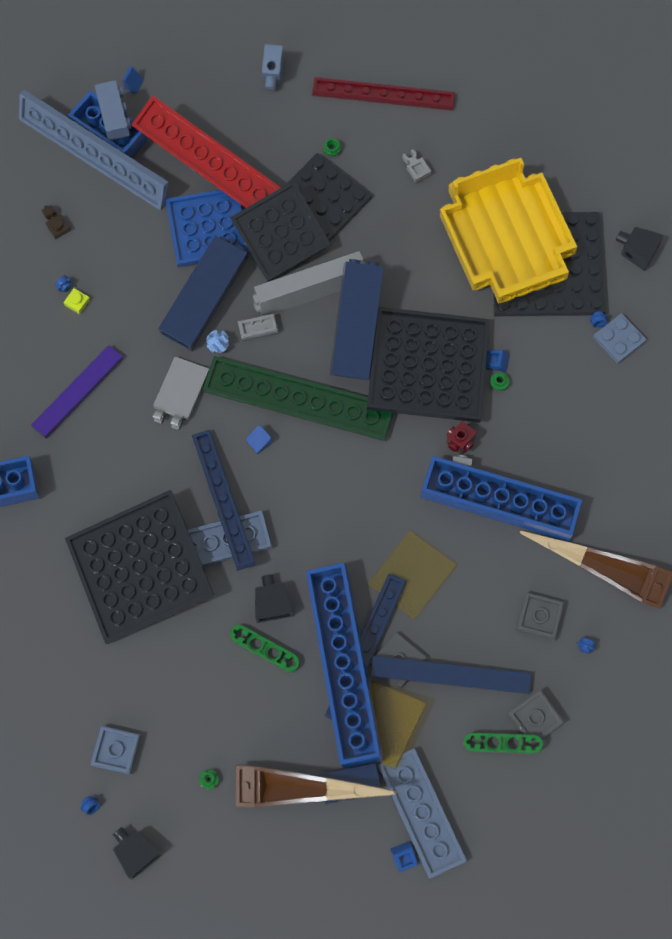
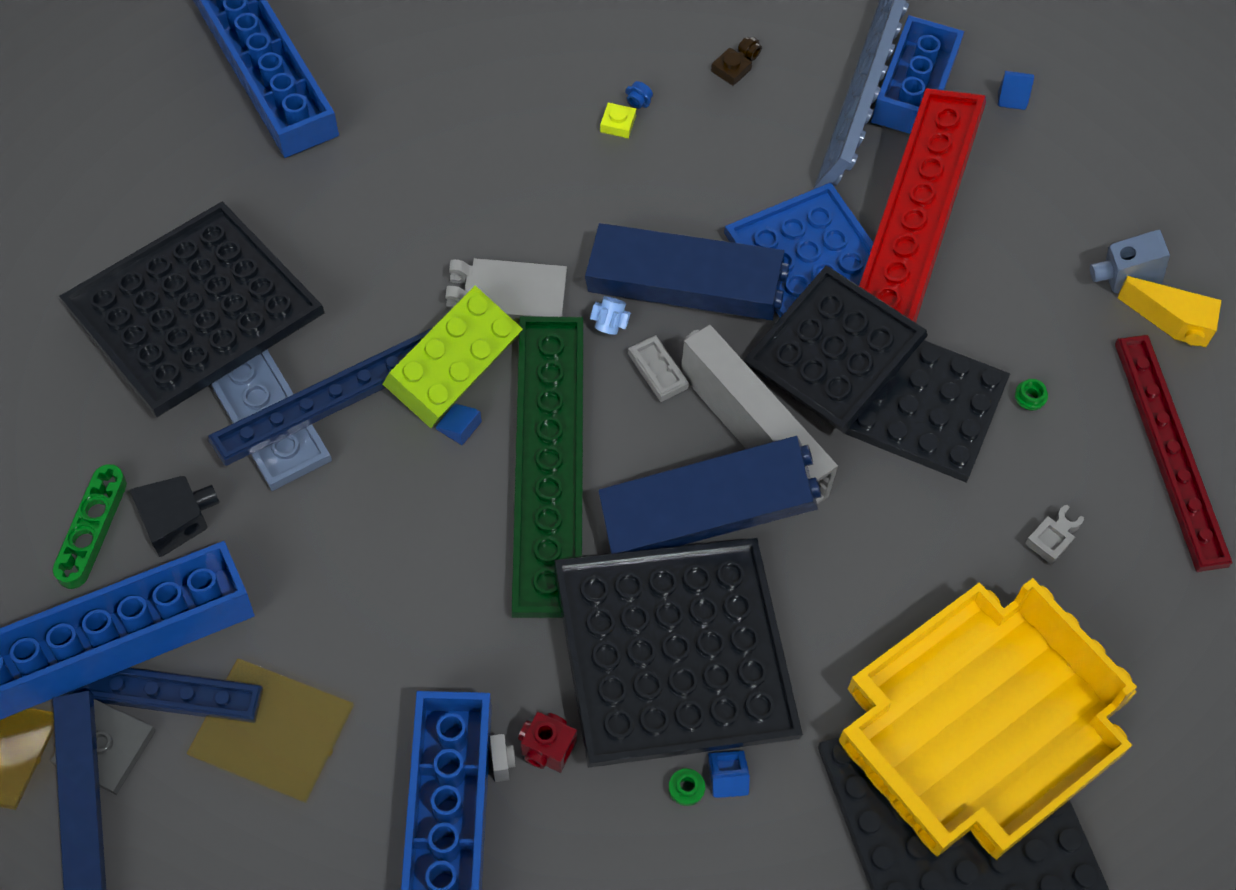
camera: 70 degrees right, 10 degrees down
dark purple tile [31,345,123,439] -> none
sand blue brick [94,80,131,141] -> none
none -> lime brick [382,285,523,428]
none -> yellow slope [1117,276,1222,348]

